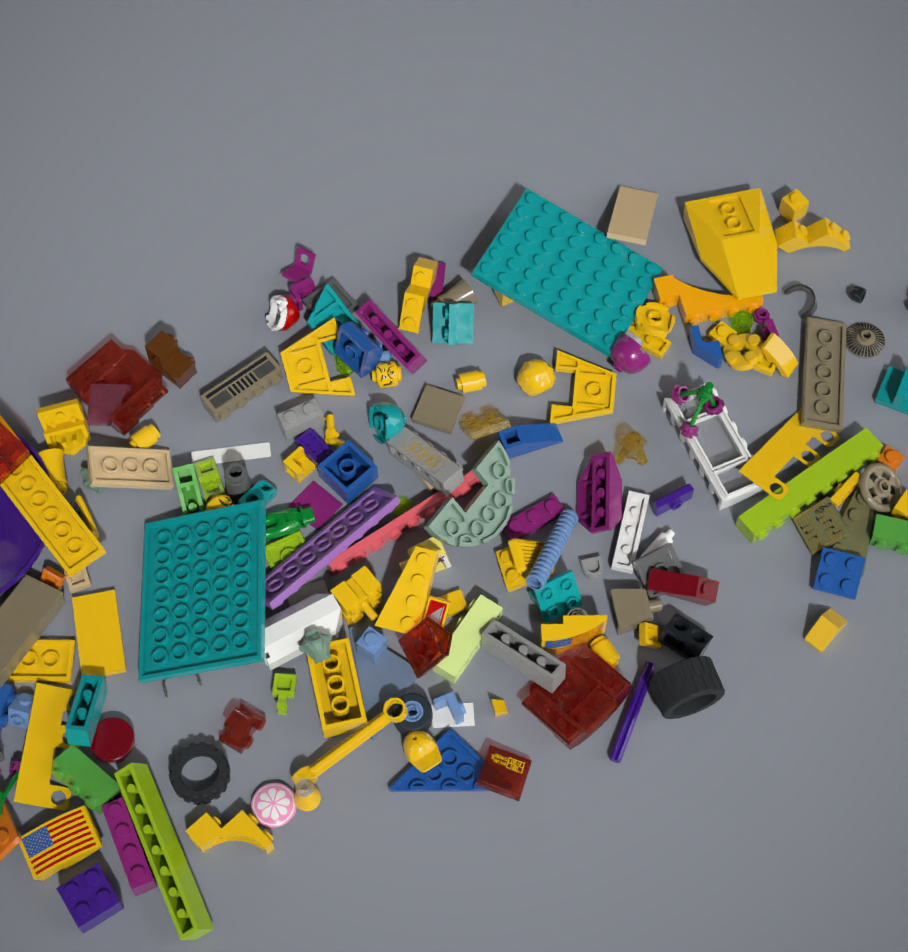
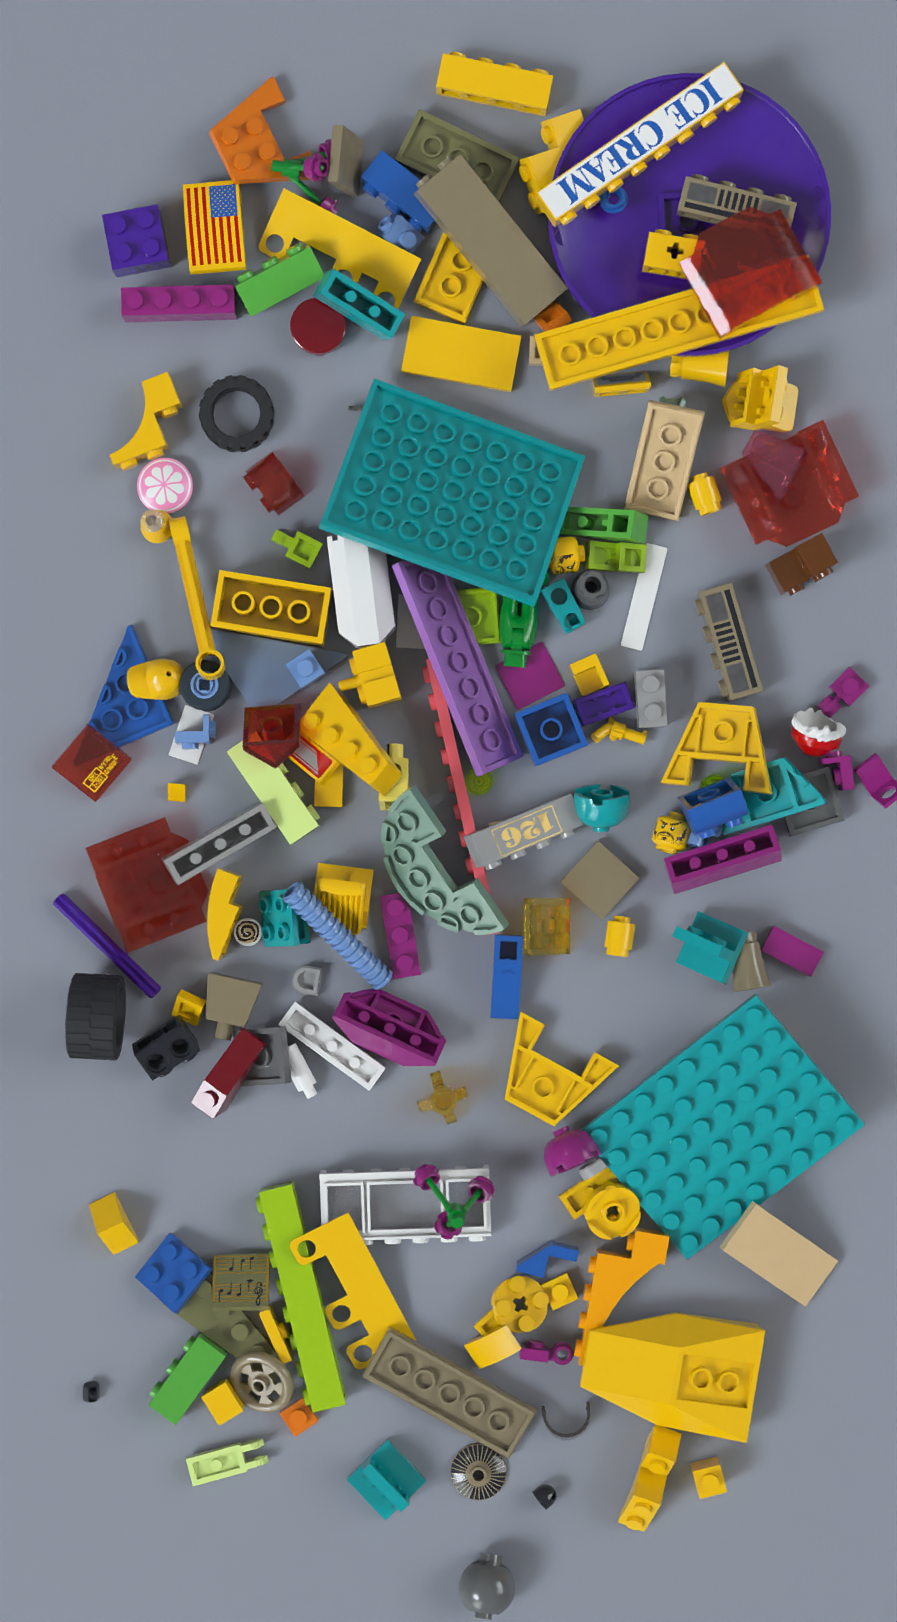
camera: 110 degrees right, 25 degrees up
lime brick [114,762,214,941] -> none
sand green rock [299,629,332,664] -> none
yellow arch [399,257,438,334] -> none
yellow hair [516,359,556,397] -> none
yellow brick [590,636,620,670] -> none
dark purple plate [652,484,694,517] -> none
clear neon green wheel [731,311,754,335] -> none
none -> magenta plate [818,667,870,718]

